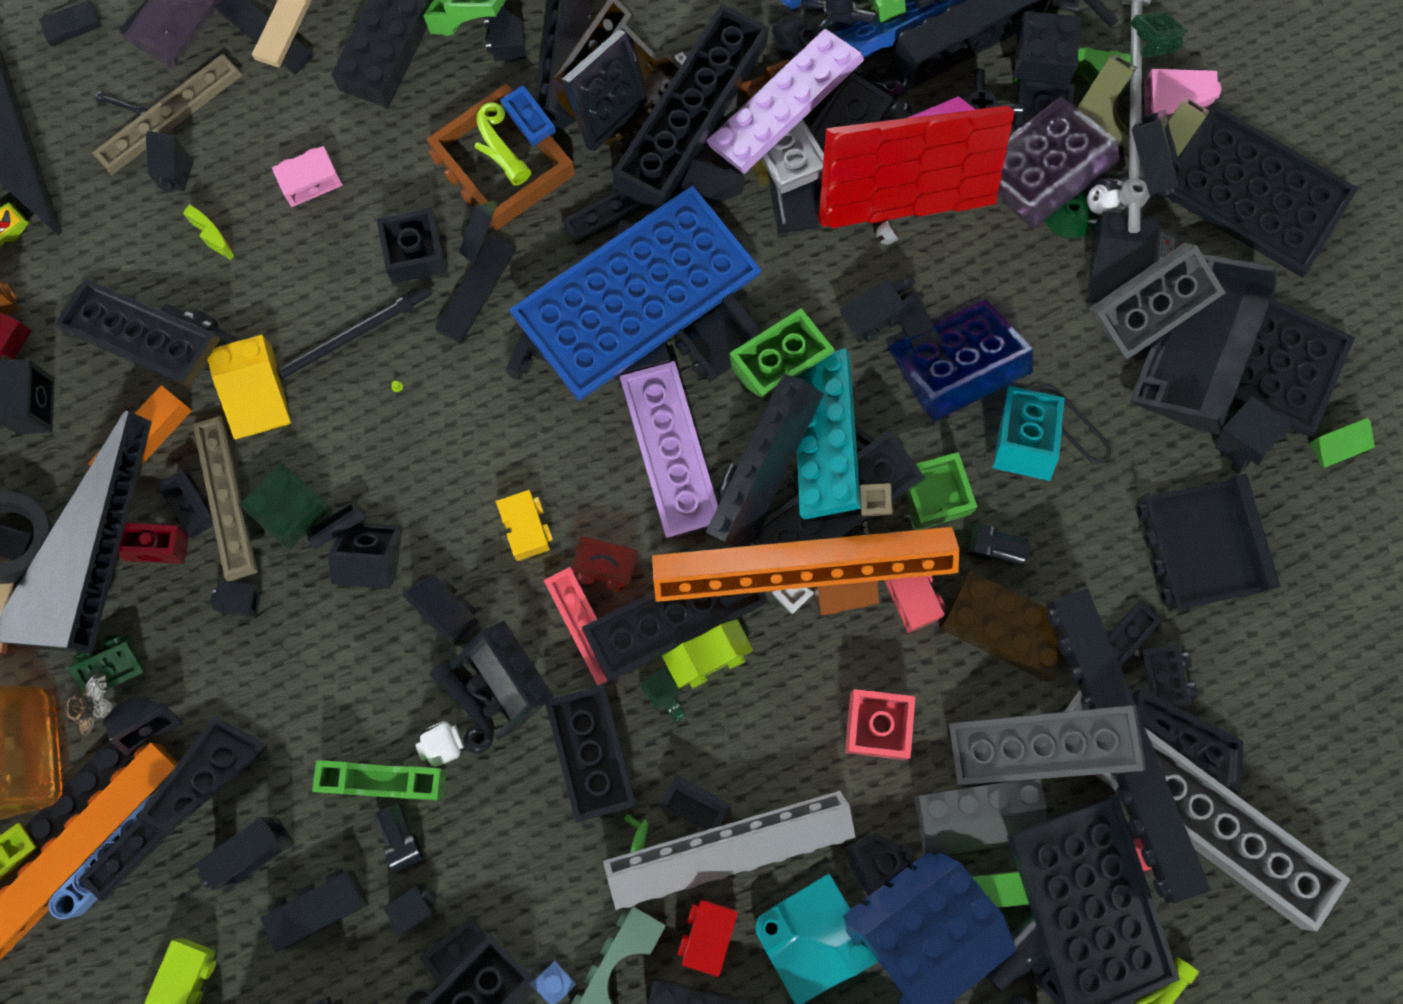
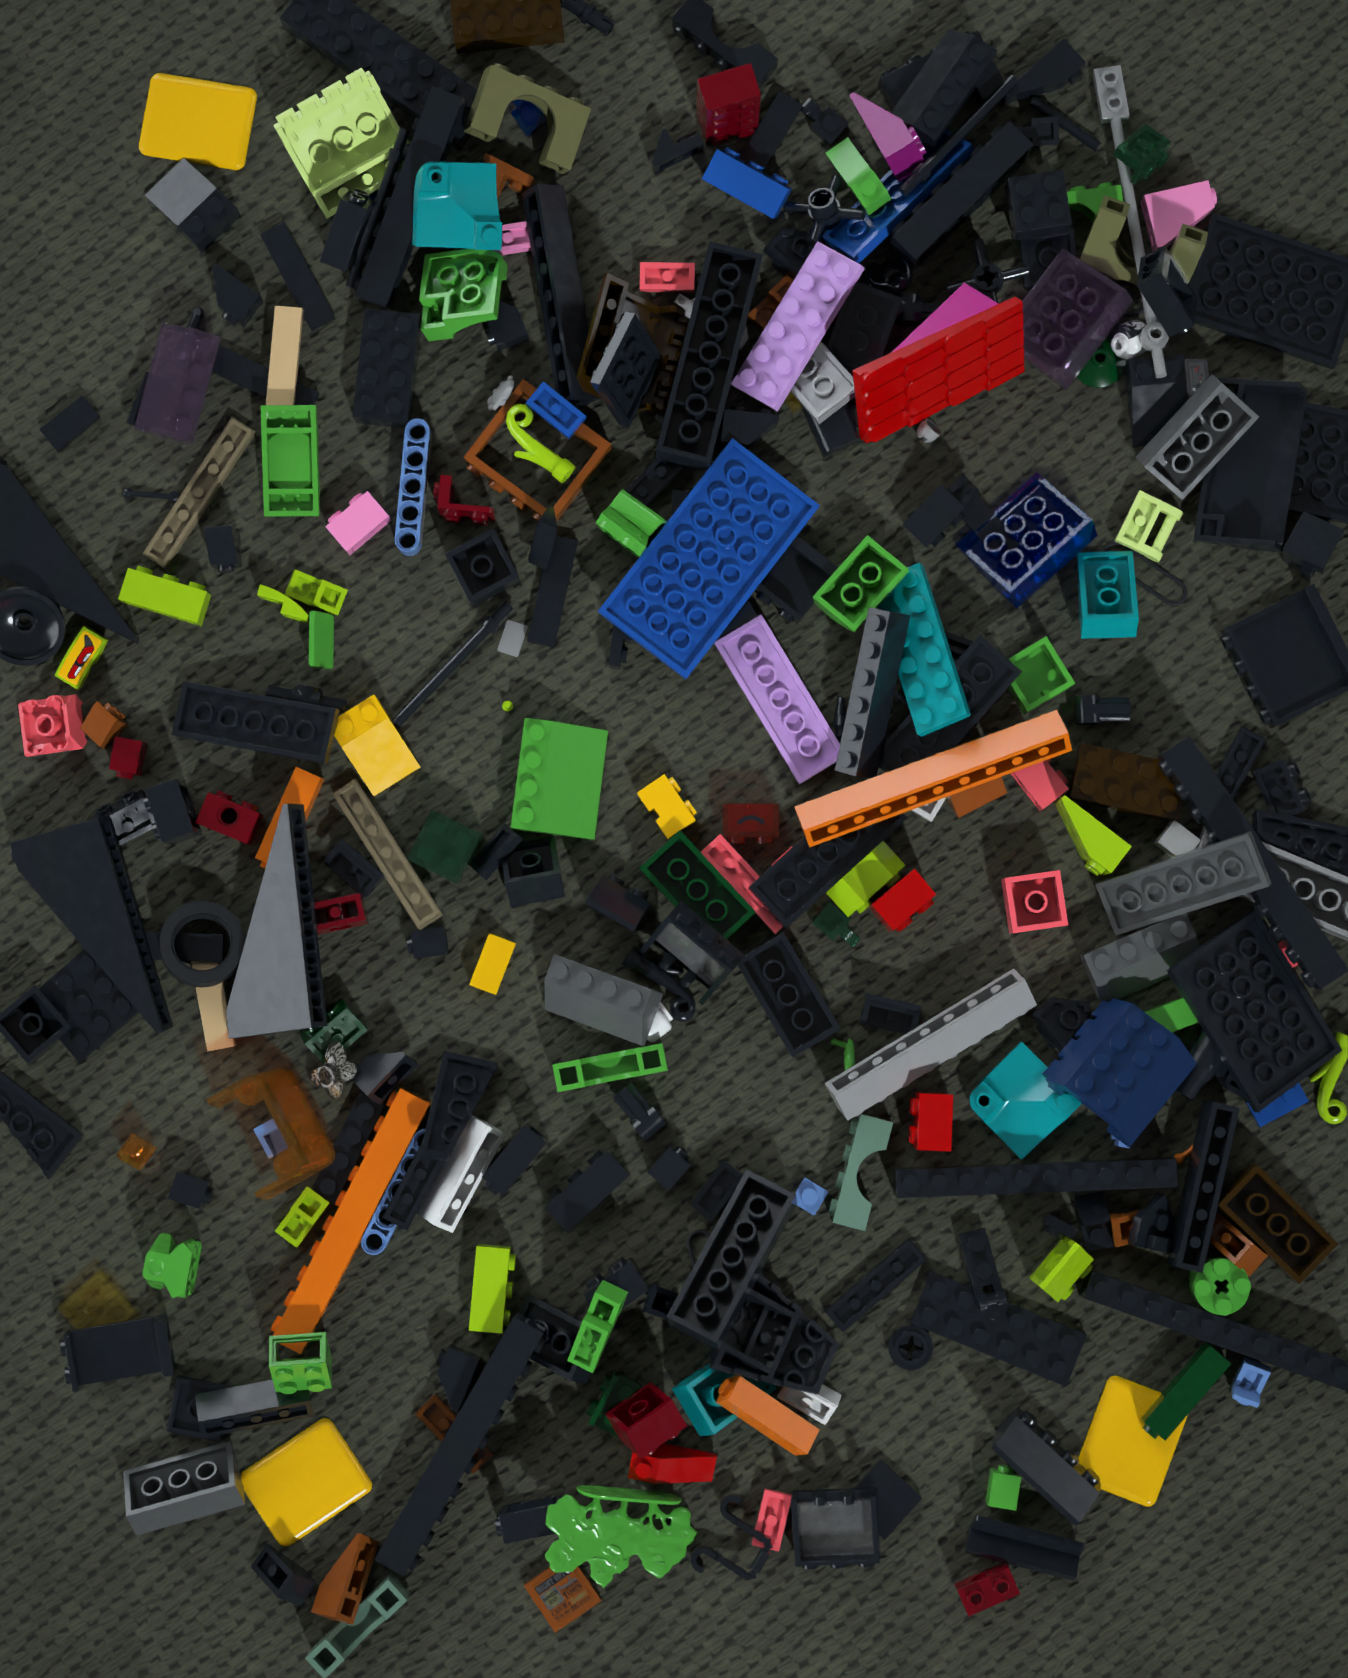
camera: 10 degrees left, 10 degrees up
dark tan plate [860,483,893,517] -> none
none -> lime brick [118,566,211,627]
none -> dark red brick [195,790,263,845]
none -> bright green slope [260,405,320,517]
none -> lime slope [284,569,348,616]
none -> bright green slope [309,611,334,669]
none -> medium blue beam [395,418,432,556]
none -> white brick [417,1115,506,1233]
none -> dark red bracket [434,475,496,526]
none -> yellow slope [469,933,516,995]
none -> light grey piece [487,375,514,411]
none -> light grey sticker [497,620,528,657]
none -> bright green slope [511,718,608,840]
none -> dark grey slope [544,954,663,1046]
none -> bright green piece [596,489,667,558]
none -> dark green brick [639,830,756,939]
none -> coral plate [640,262,695,293]
none -> red brick [869,869,936,932]
none -> lime slope [1054,795,1132,876]
none -> yellowish green plate [1115,490,1183,562]
none -> white panel [1153,820,1200,857]

